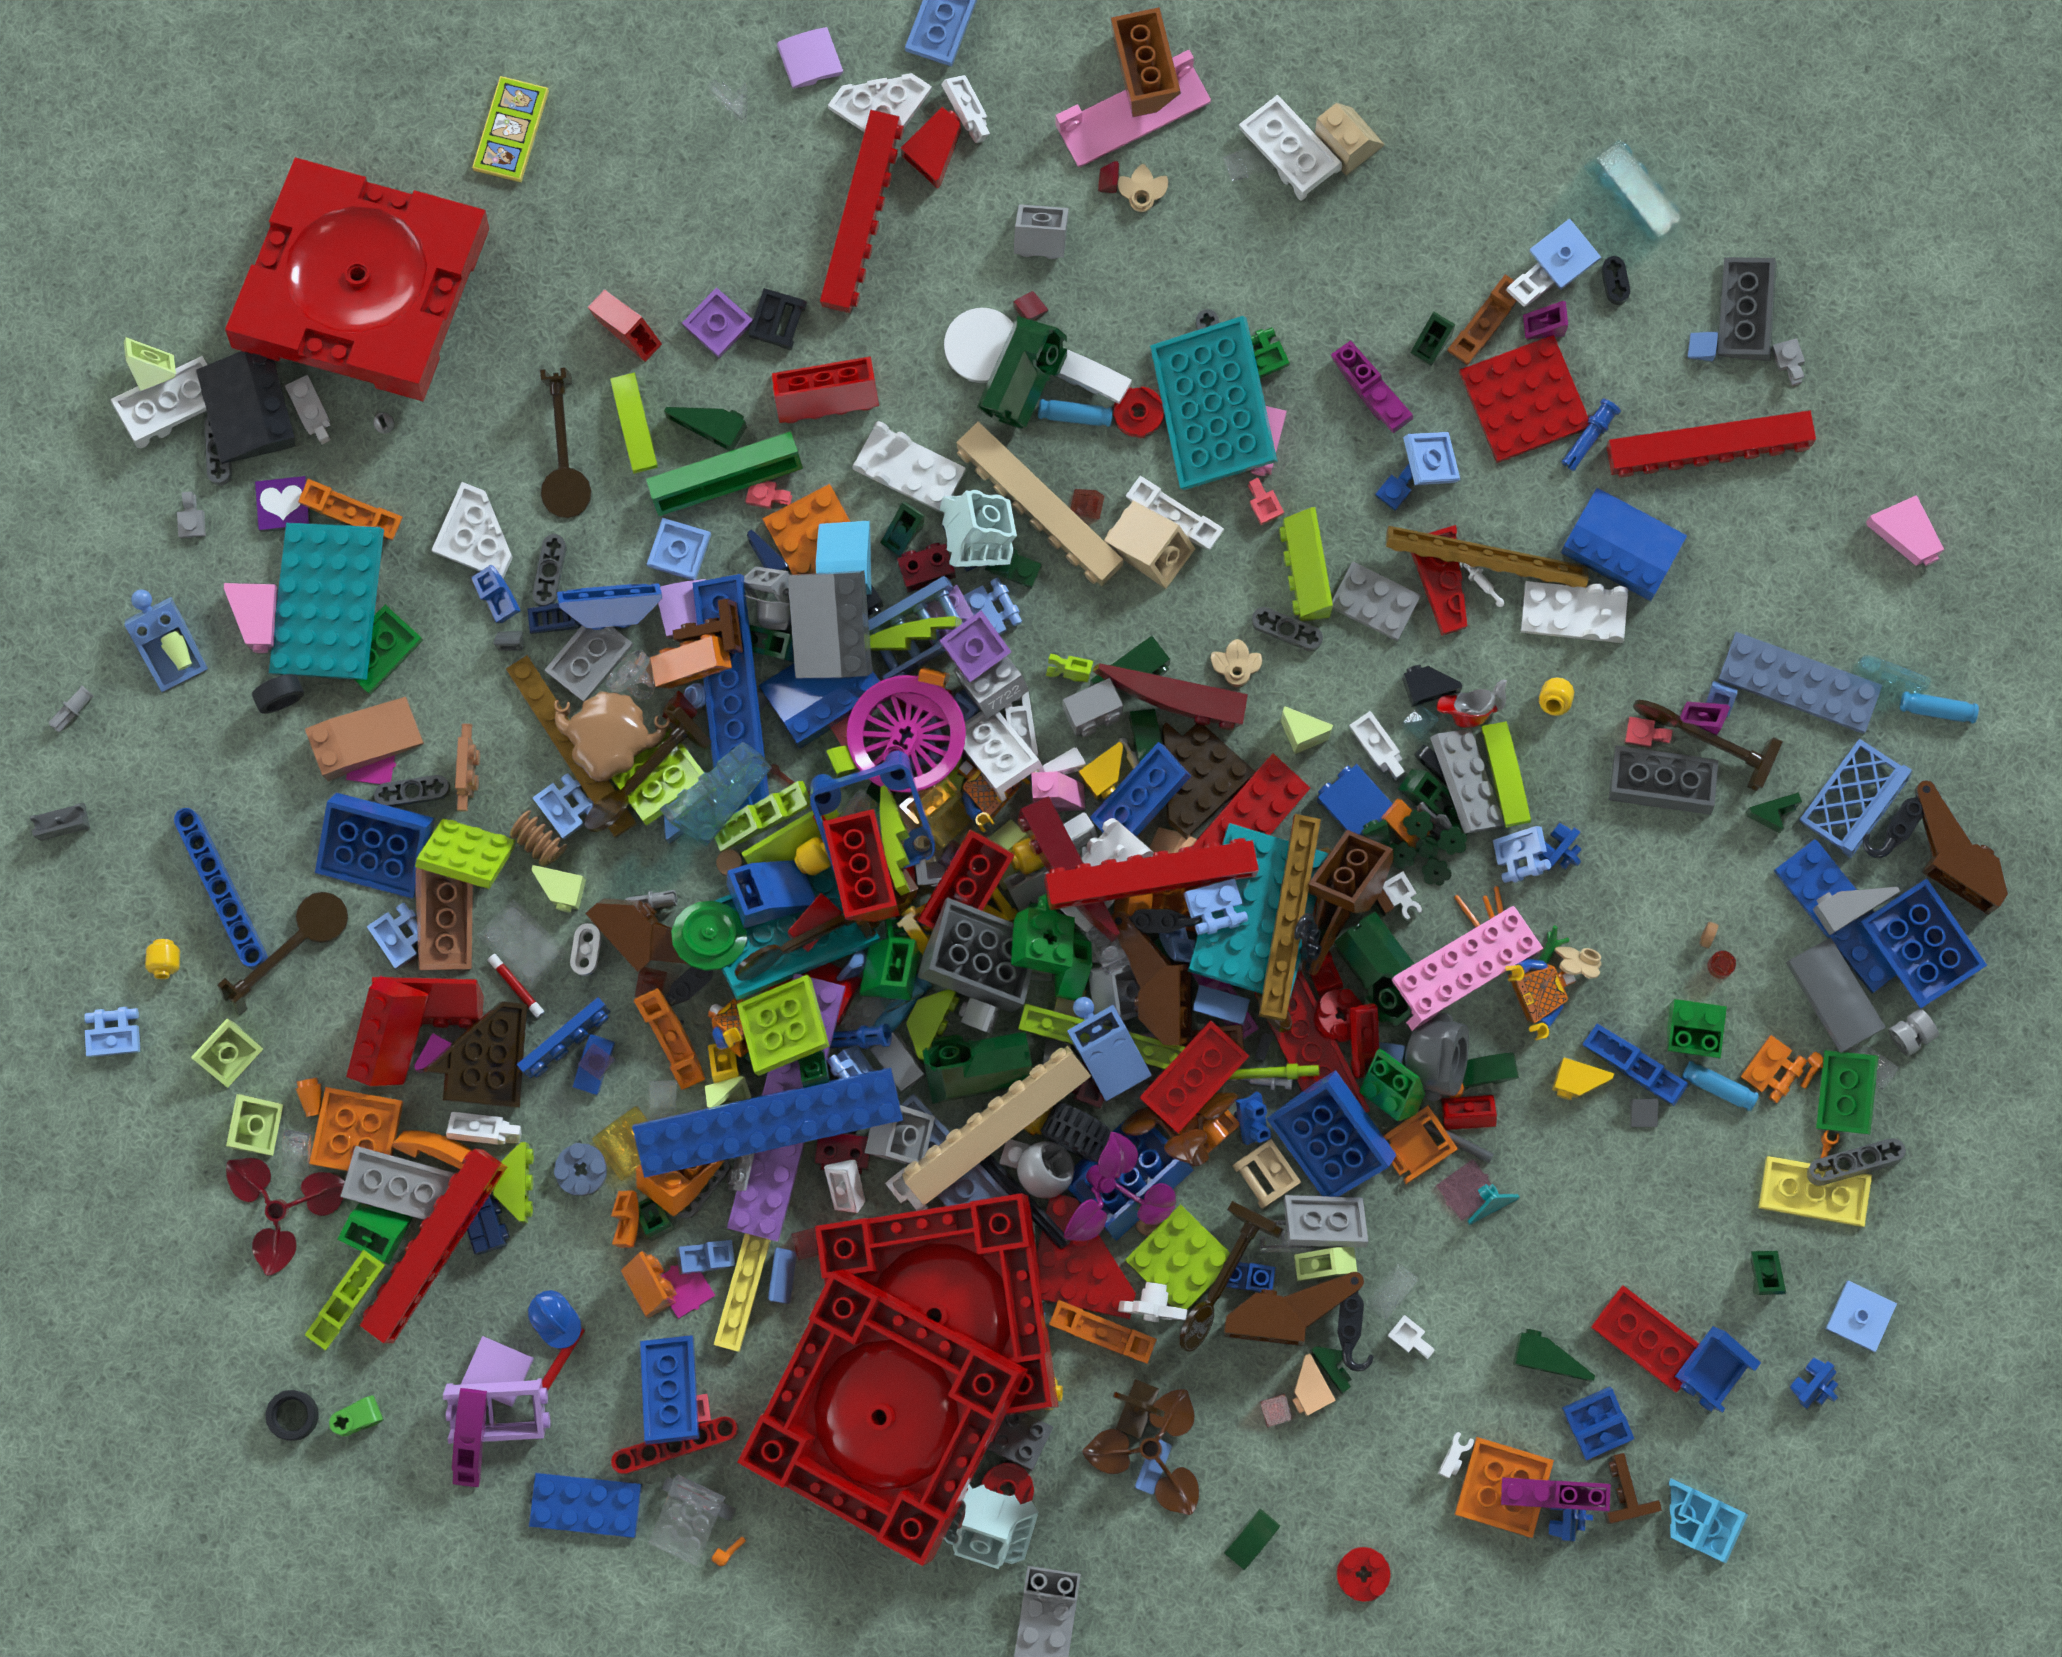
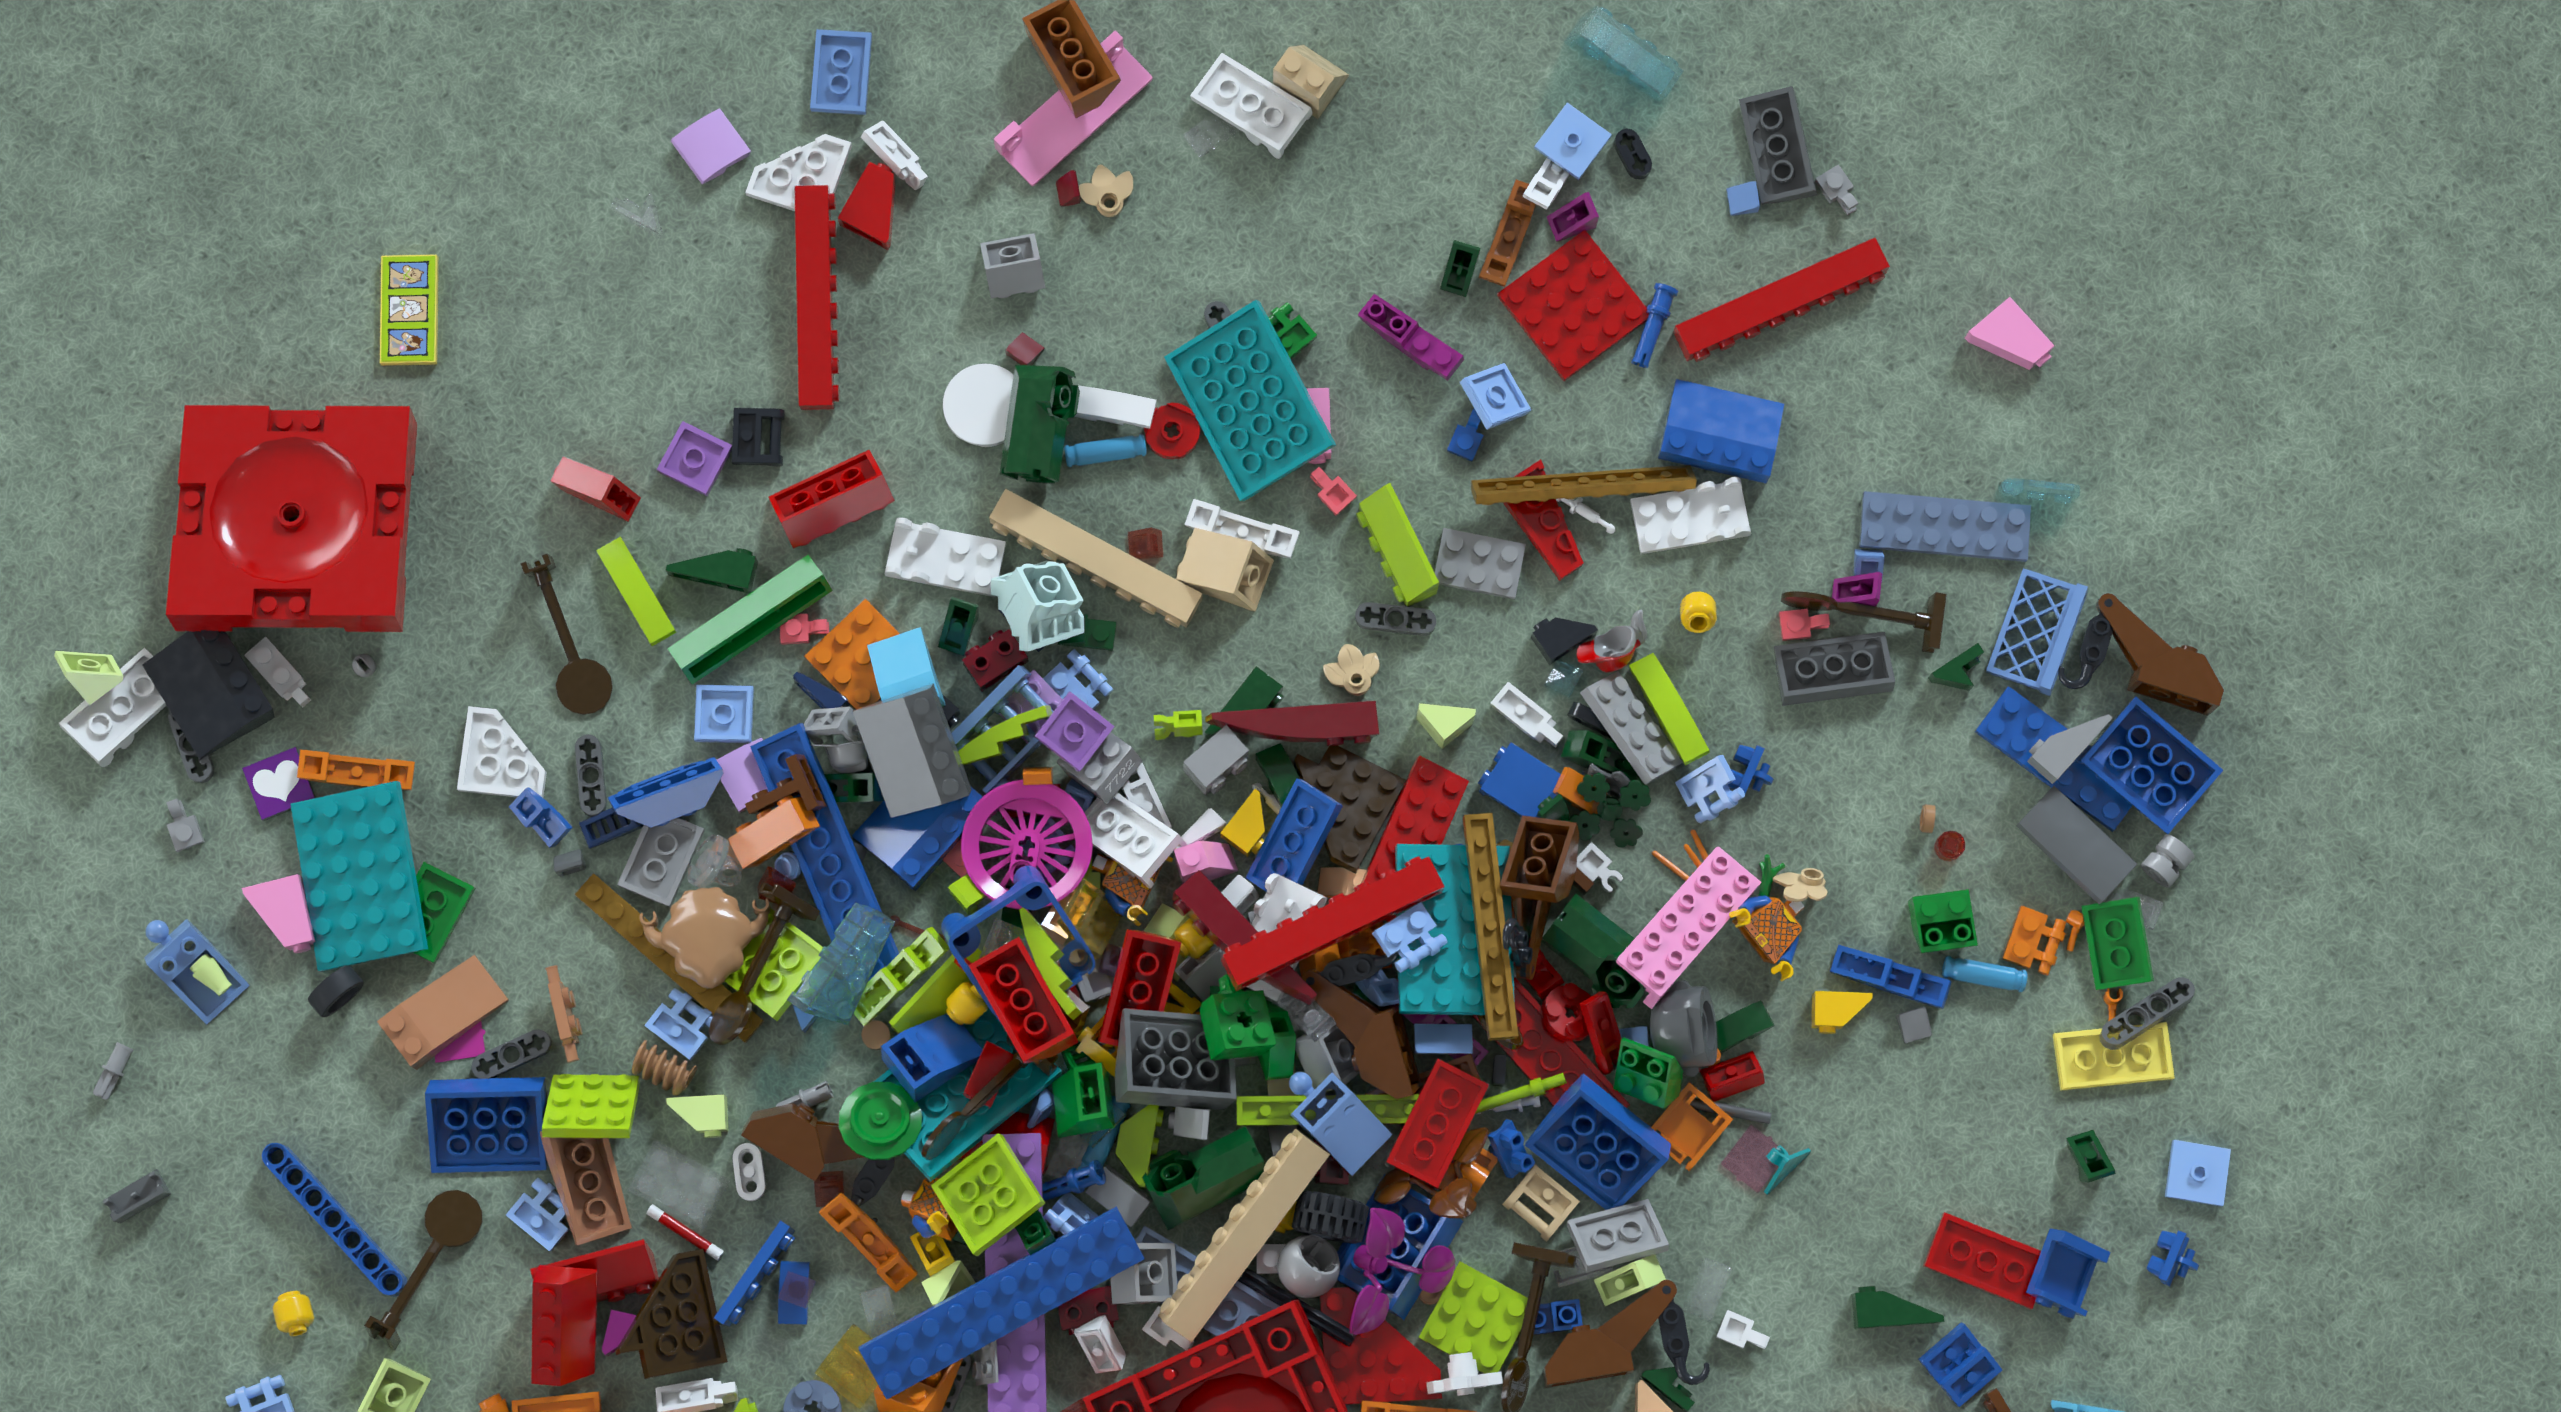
camera: 25 degrees left, 0 degrees up
dark azure axle [1900,691,1979,724] -> none

